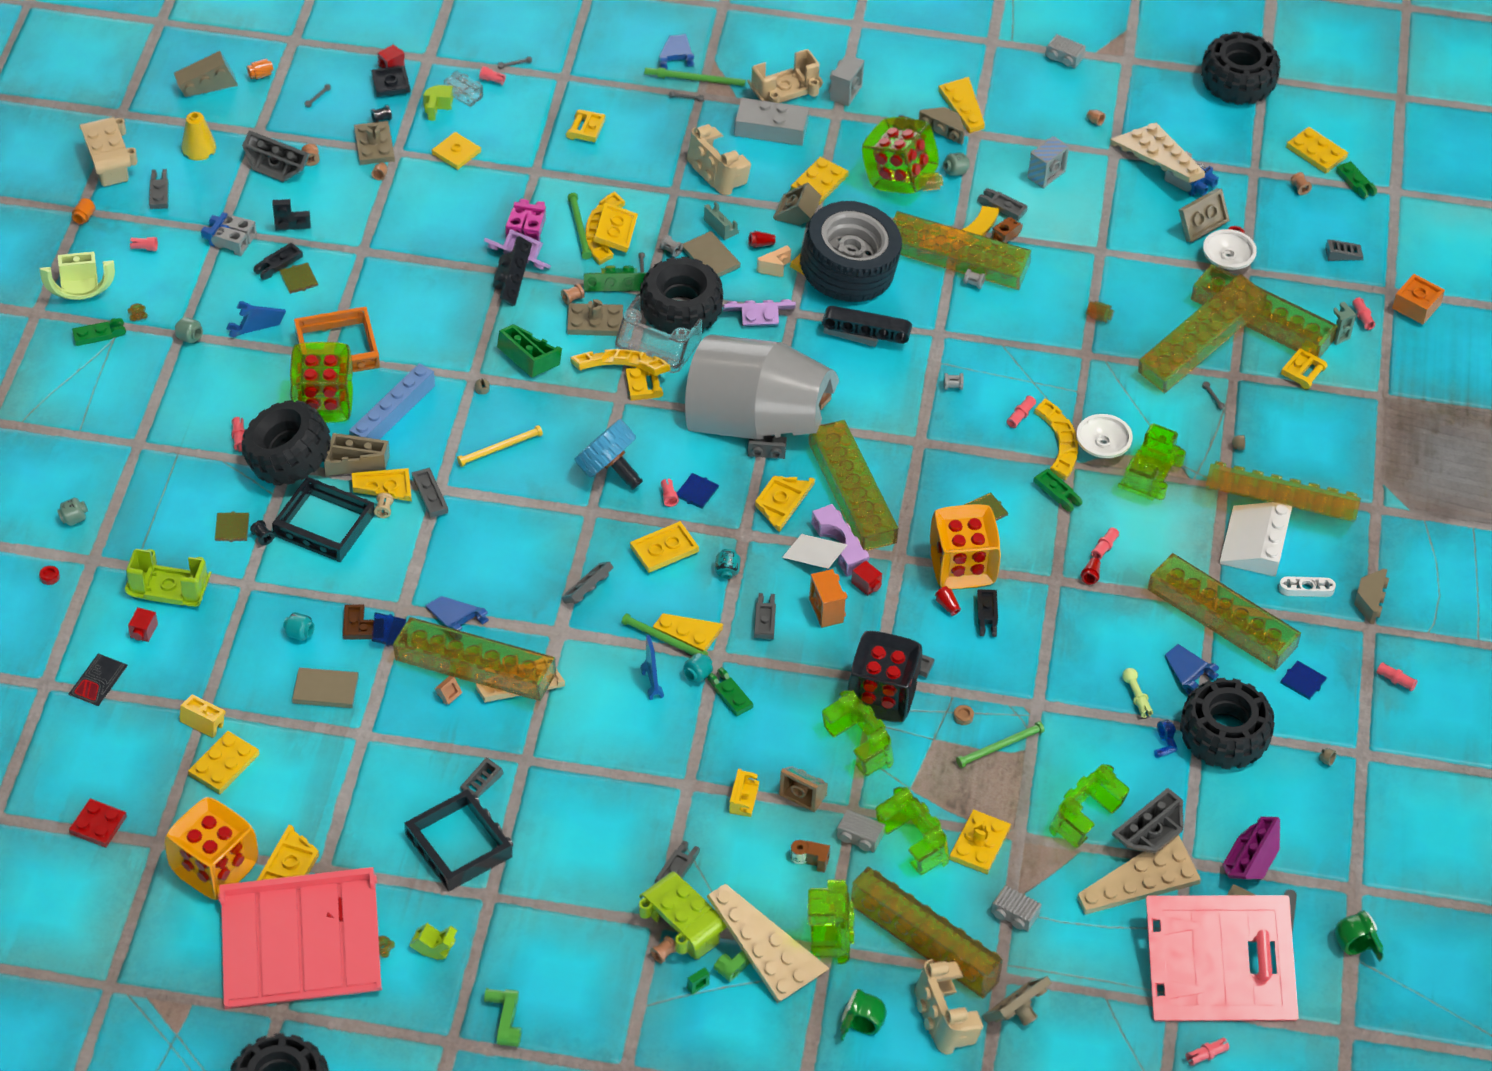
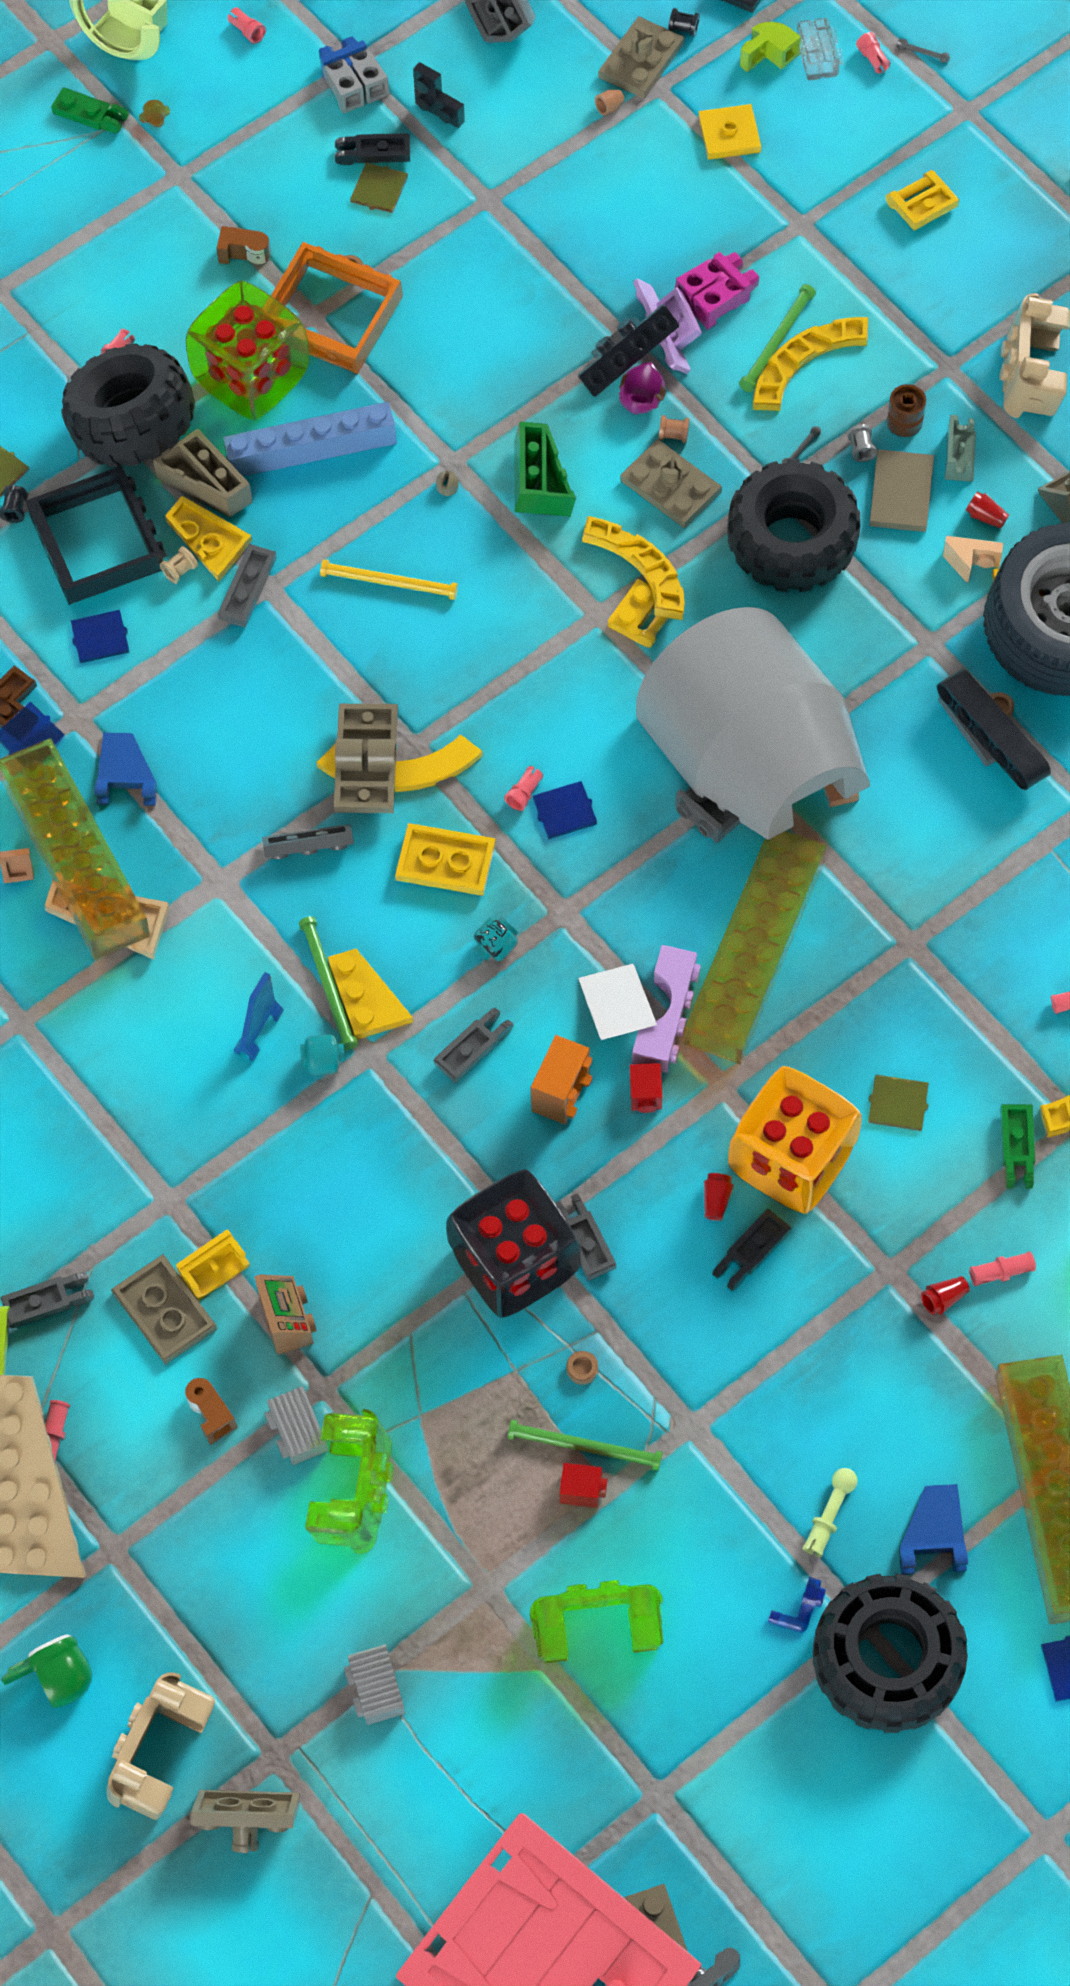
camera: 45 degrees right, 15 degrees up
sand green head [175,317,203,343] -> none
blue flag [226,301,286,337] -> none
nougat wheel [301,144,320,166] -> none
dark azure wheel [574,419,643,490] -> none
green bracket [584,265,647,291] -> none
yellow plate [593,202,638,253] -> none
clear windscreen [615,295,702,373] -> none
green hinge [707,667,753,716] -> none
lavender bracket [723,299,796,326] -> none
yellow wing [755,476,815,532] -> none
clear neon green container [807,879,855,964] -> none
clear neon green container [822,690,894,776] -> none
clear yellow brick [850,866,1003,999] -> none
light grey bush [944,373,964,390] -> none
yellow plate [949,809,1011,875] -> none
tan wing [1077,835,1201,915] -> none
dark grey wedge [1112,788,1183,854] -> none
magenta wedge [1222,816,1280,879] -> none
dark tan hinge [1319,748,1337,766] -> none
none -> clear blue piece [71,610,130,663]
none -> dark tan tile [111,1254,217,1365]
none -> dark orange leg [216,226,271,264]
none -> yellow tile [316,734,483,792]
none -> dark tan plate [334,703,398,813]
none -> red brick [559,1463,608,1508]
none -> magenta hair [619,362,666,415]
none -> reddish brown wheel [887,384,927,437]

